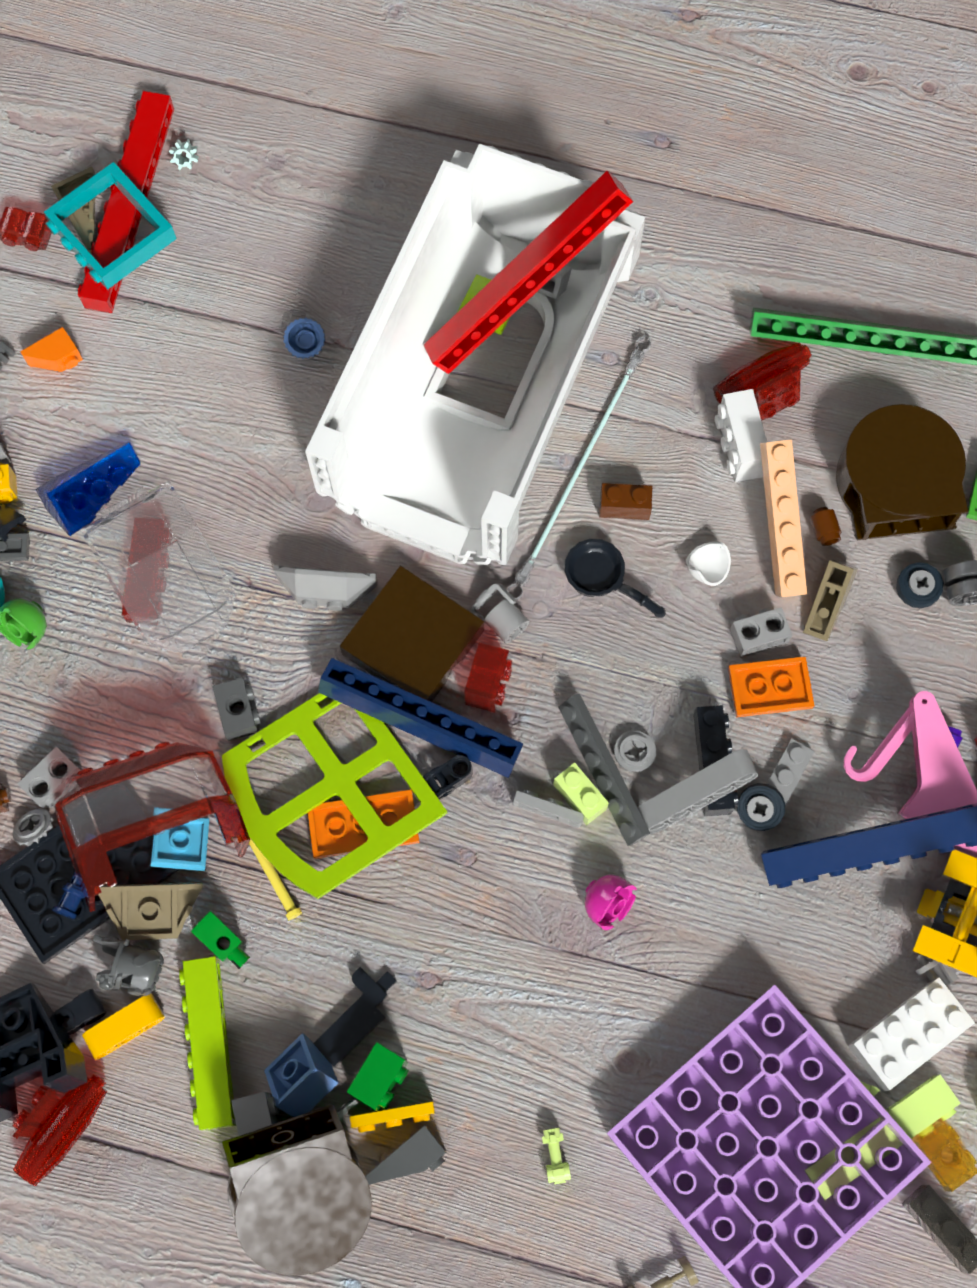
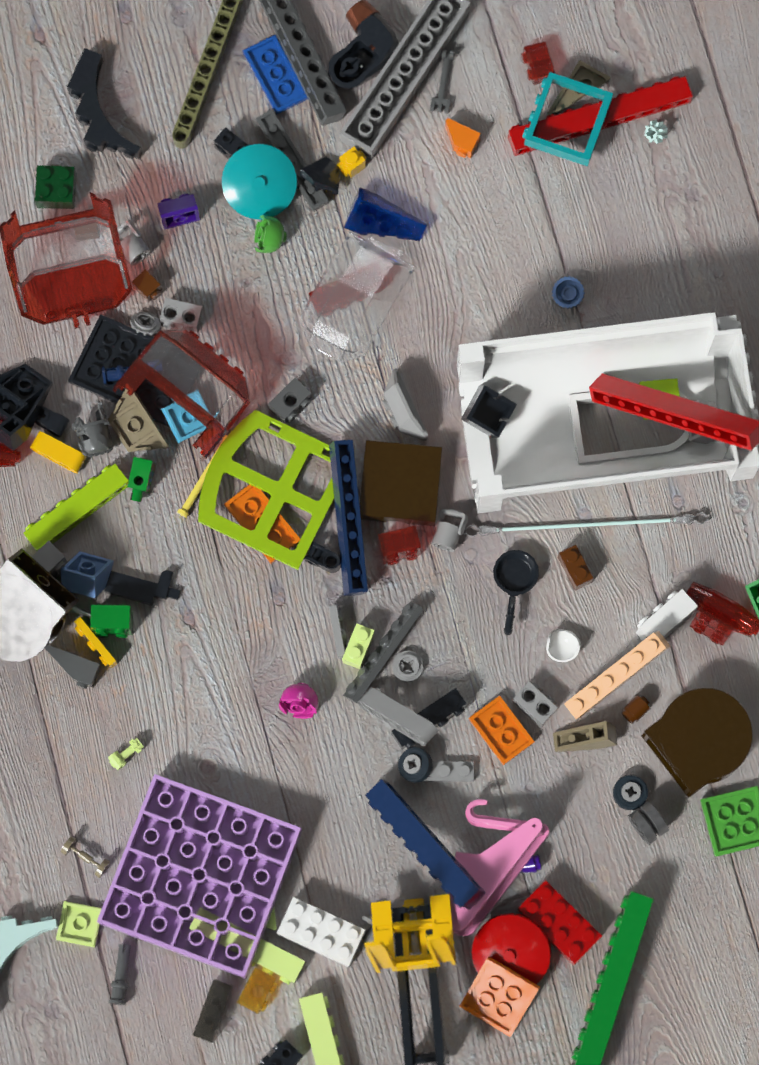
camera: 60 degrees right, 5 degrees up
none -> black piece [461,385,517,438]

